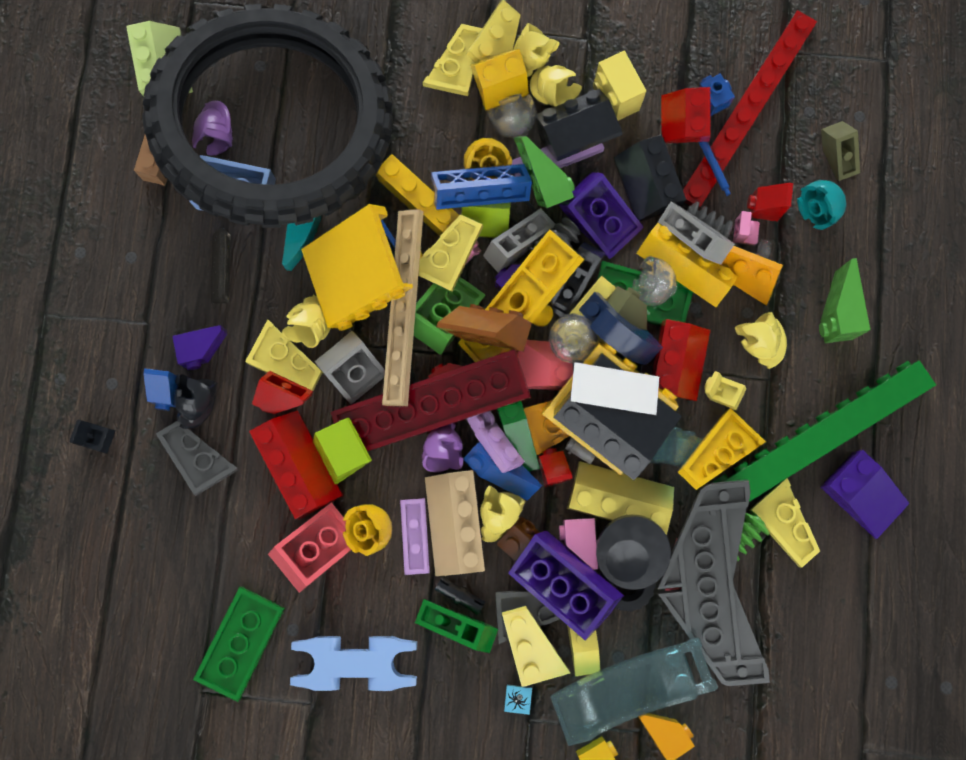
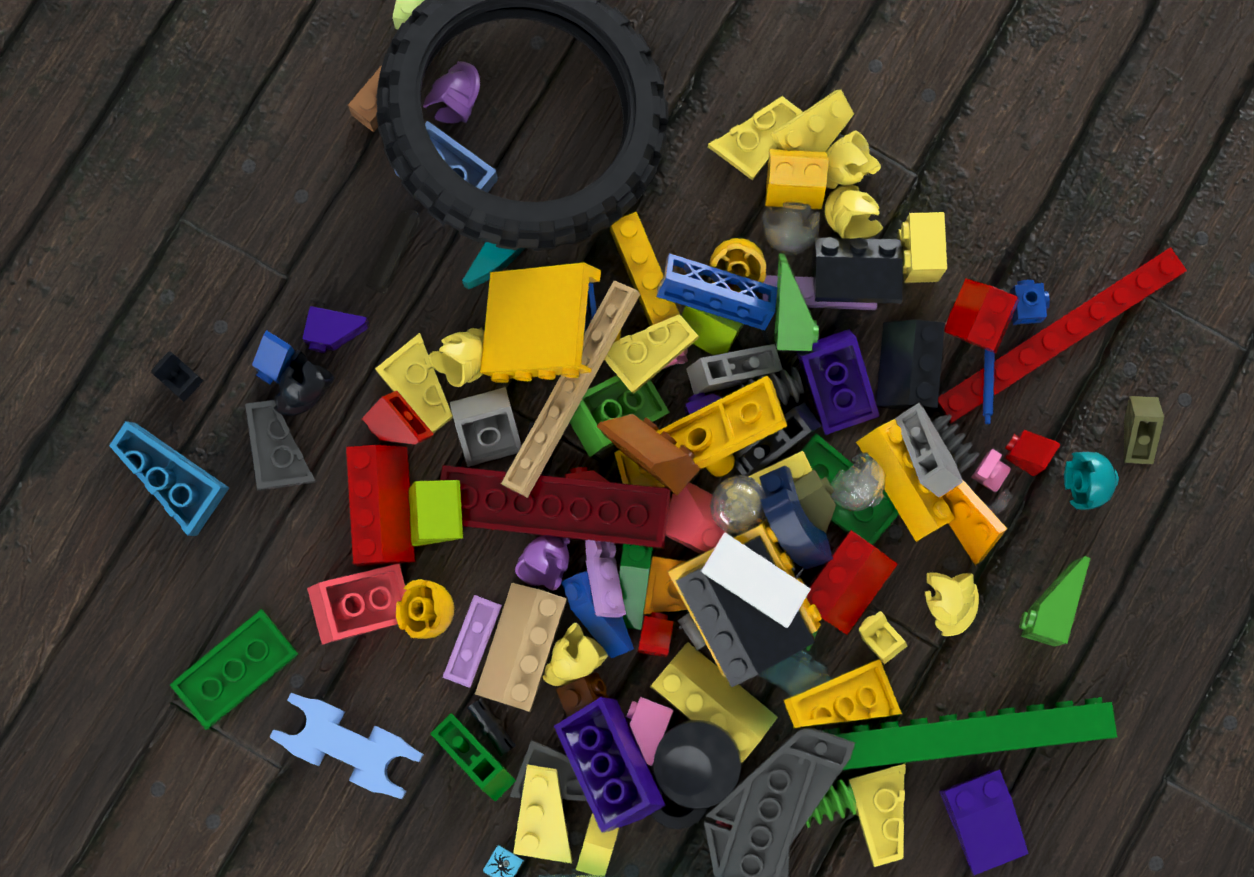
camera: 20 degrees right, 0 degrees up
none -> dark azure wedge [109,421,229,536]

